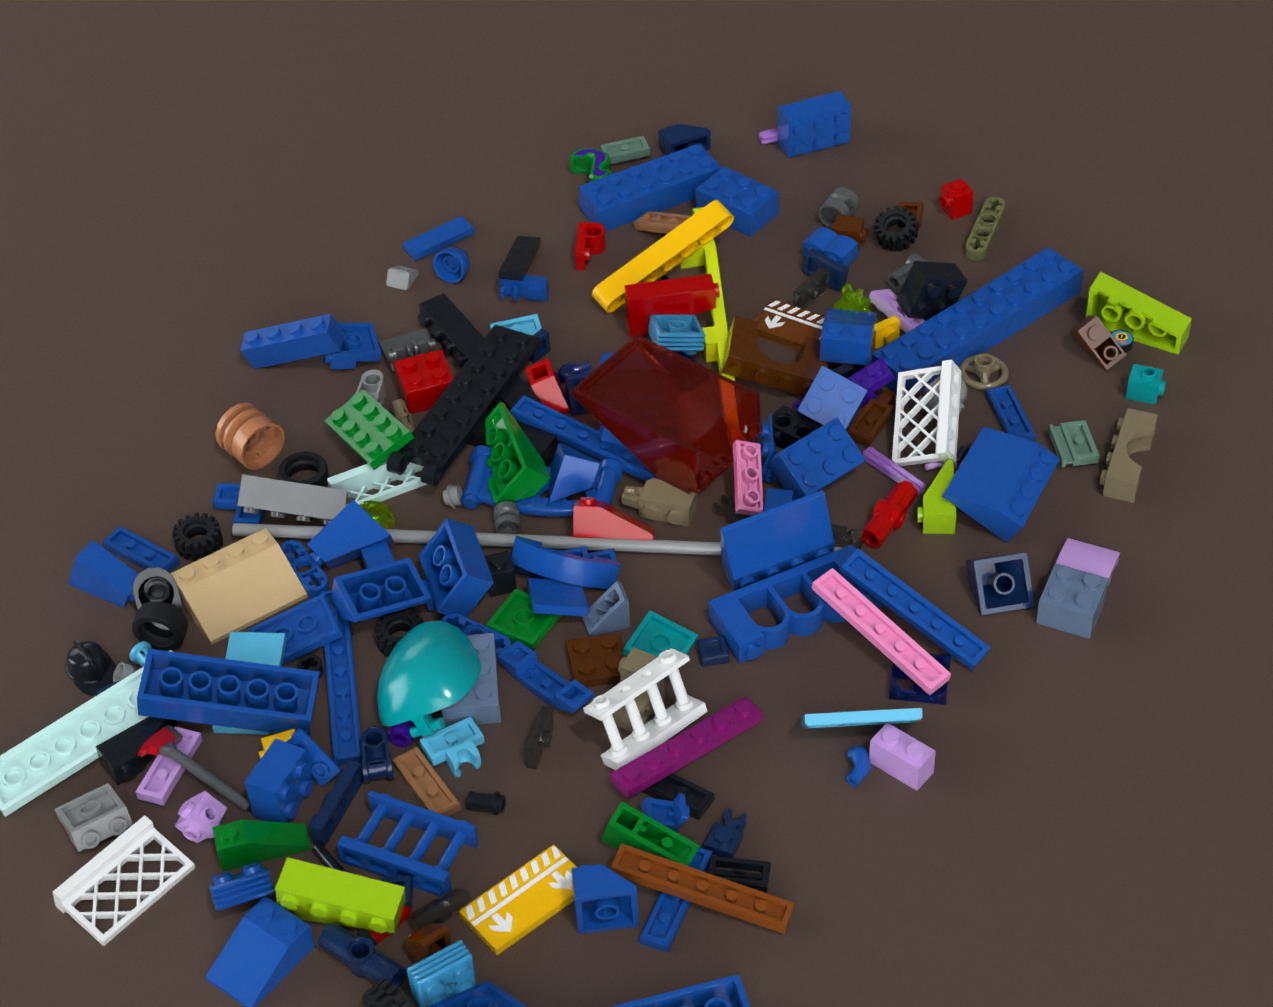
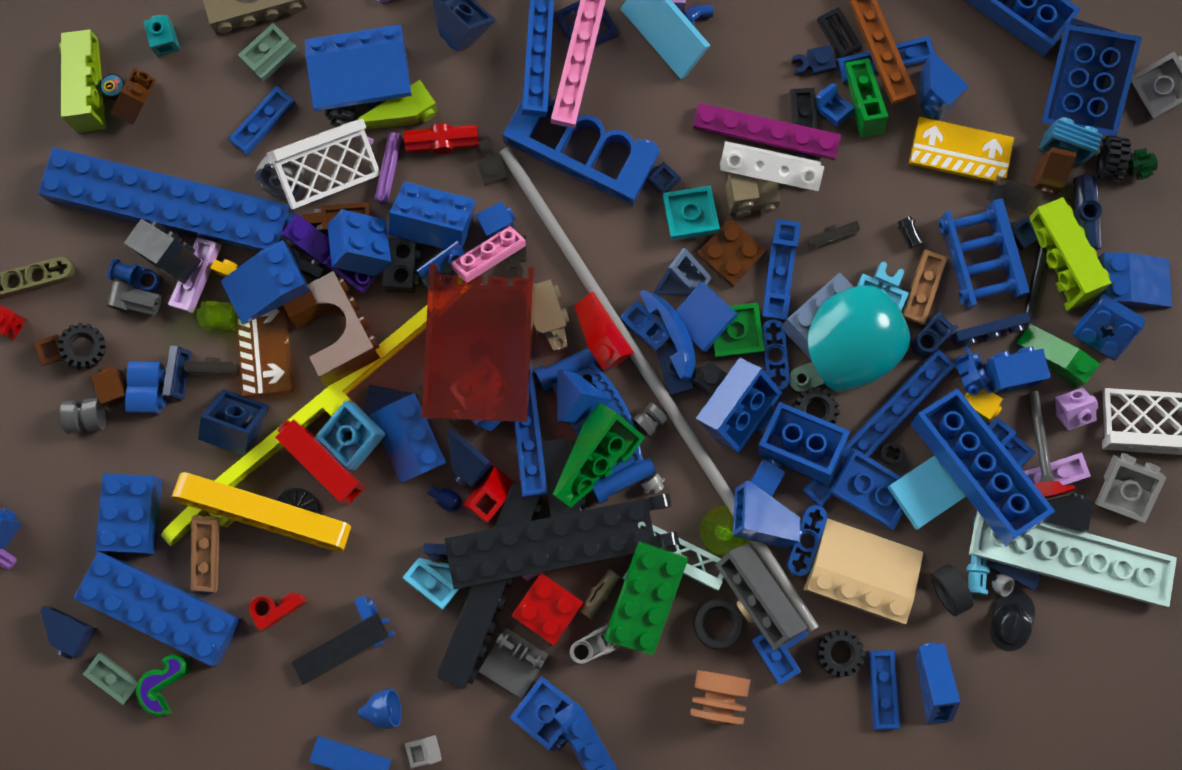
camera: 130 degrees left, 35 degrees up
black piece [133,567,183,630] -> none
blue slope [720,490,834,591] -> none
dark tan piece [959,353,1009,390] -> none
none -> dark blue slope [198,389,269,456]
none -> blue slope [988,417,1035,468]

